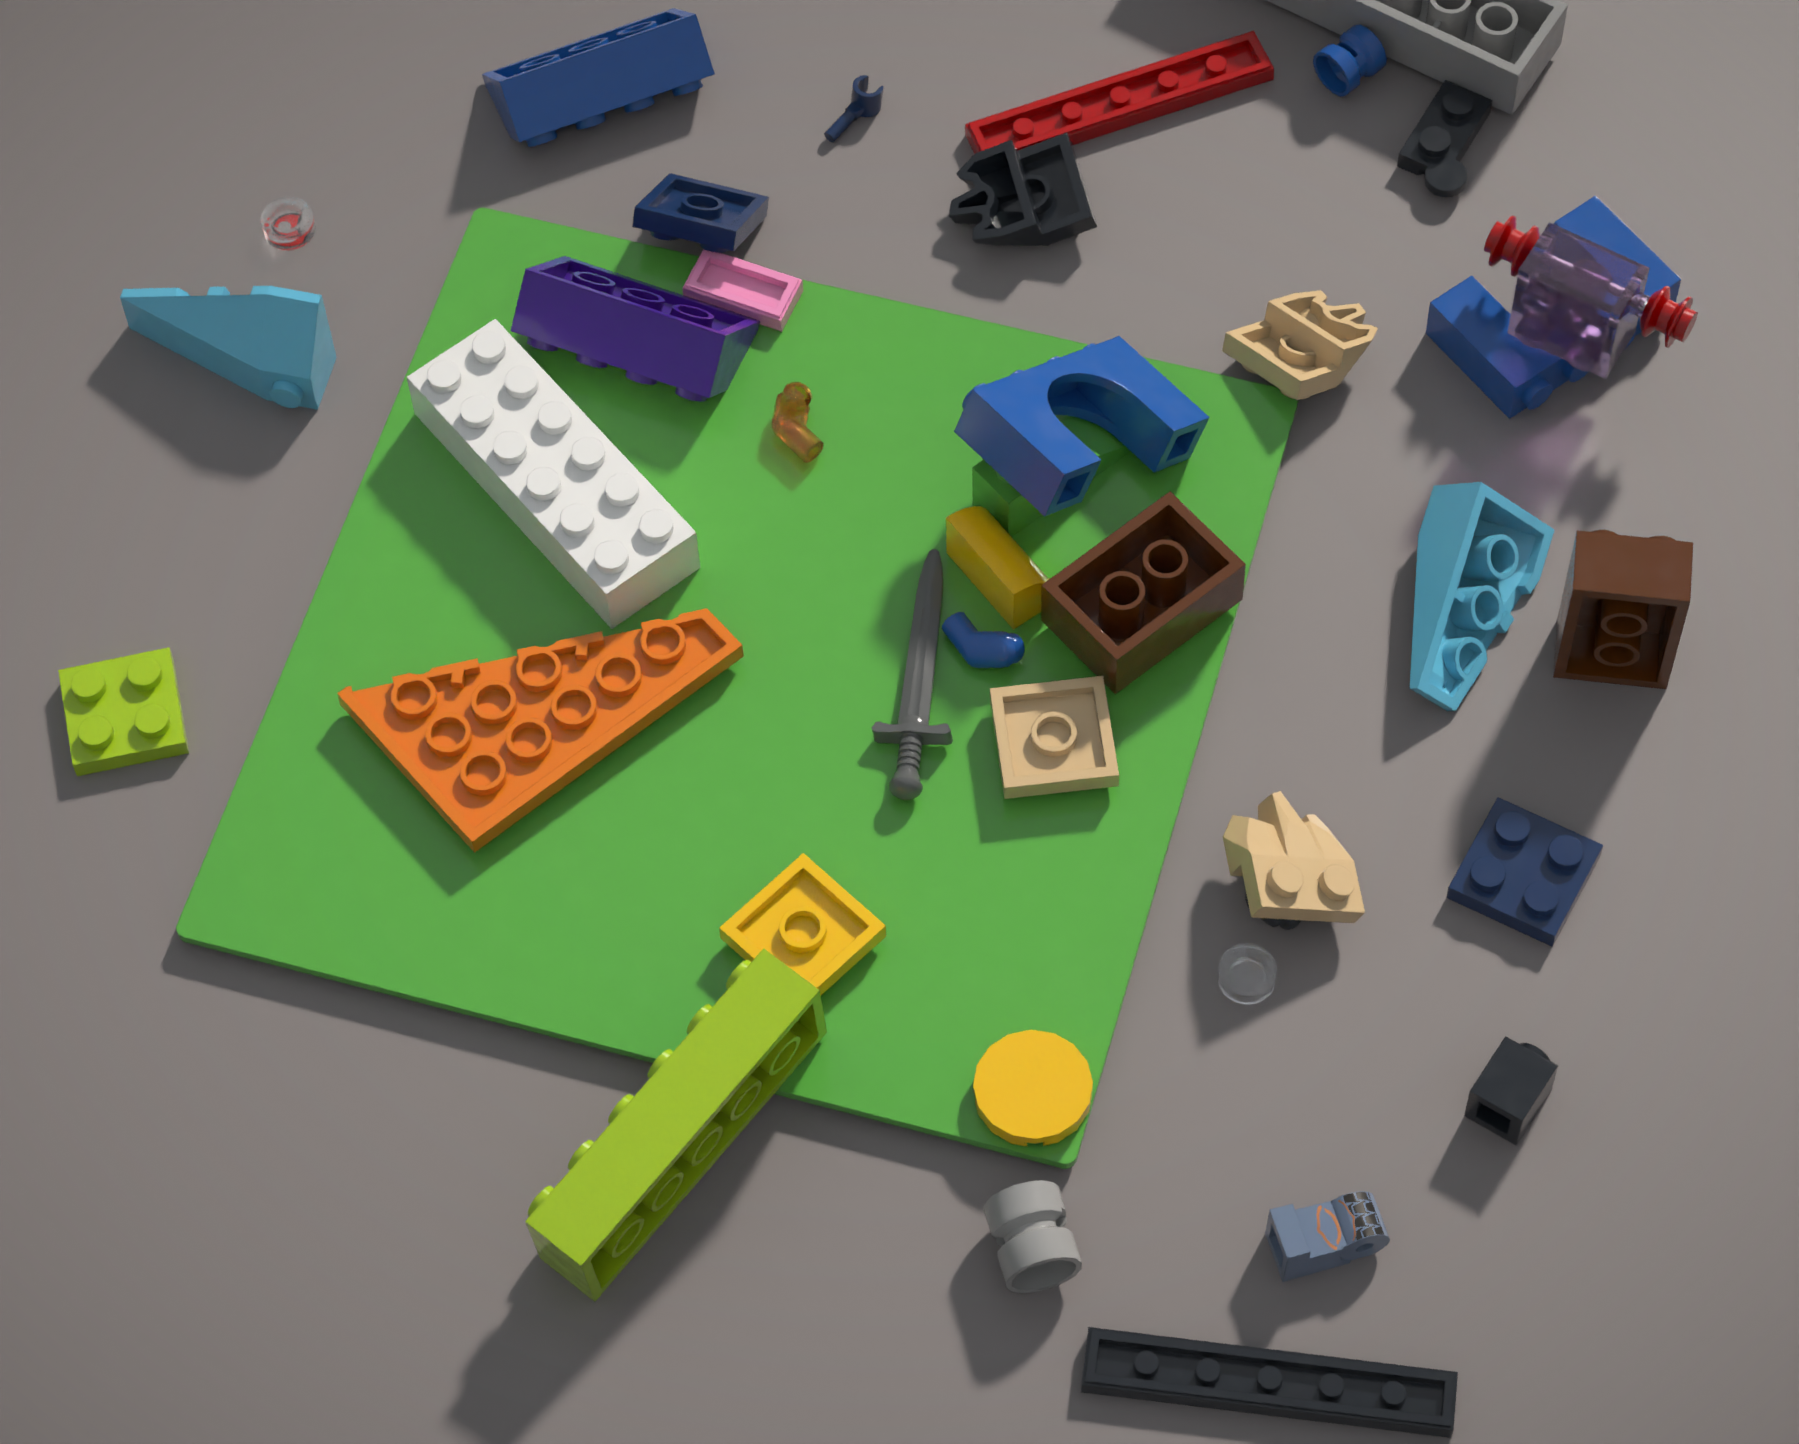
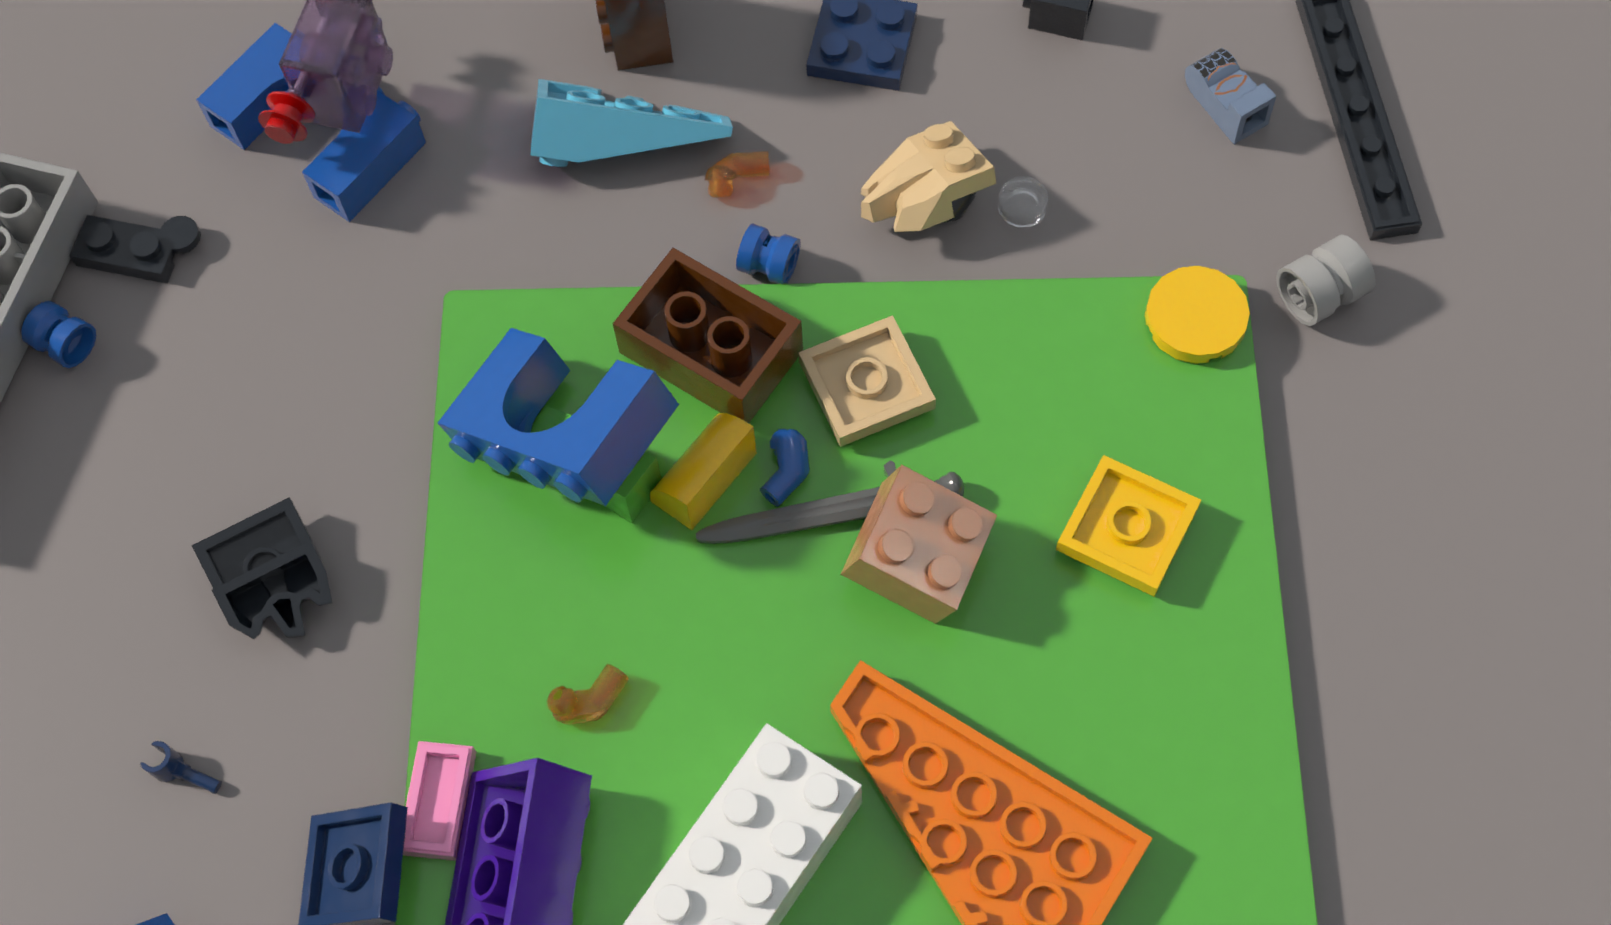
camera: 105 degrees left, 5 degrees up
lime brick [525,948,827,1302] -> none
red tile [965,30,1275,154] -> none
tan plate [1222,290,1378,400] -> none
none -> clear orange arm [705,151,770,197]
none -> blue wheel [736,223,801,285]
none -> nougat brick [840,465,997,624]

